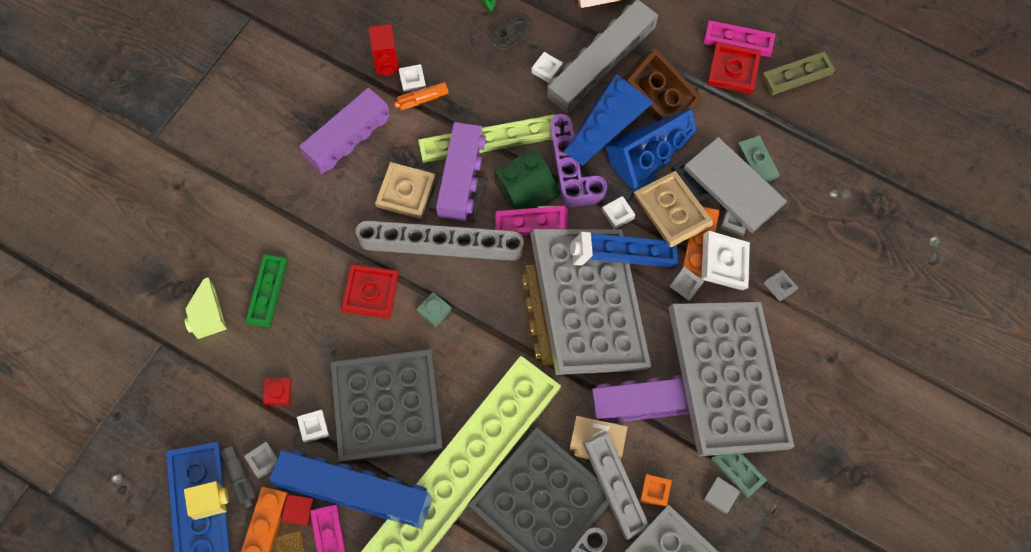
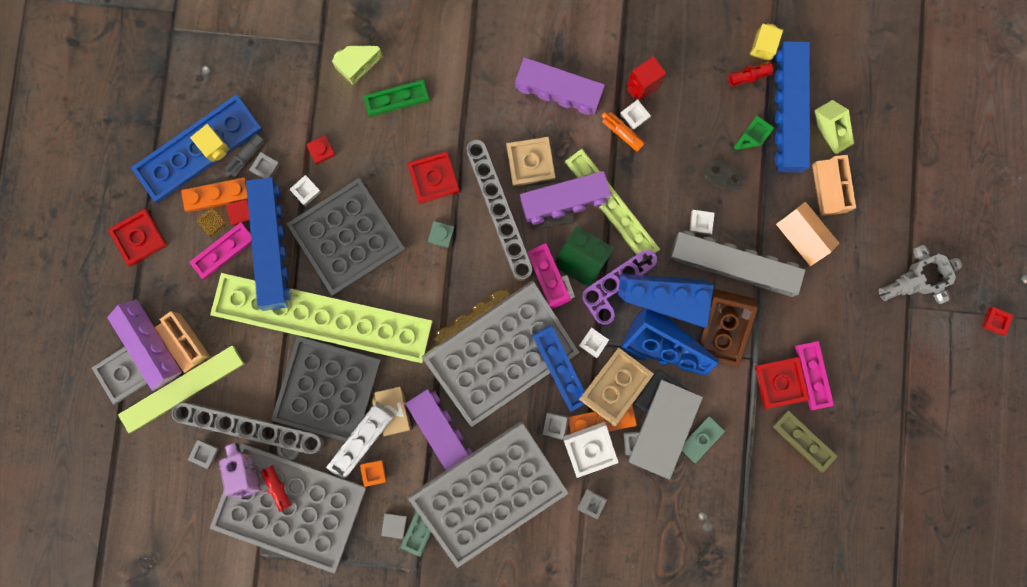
camera: 65 degrees right, 15 degrees up
white plate [570,232,593,265] -> none

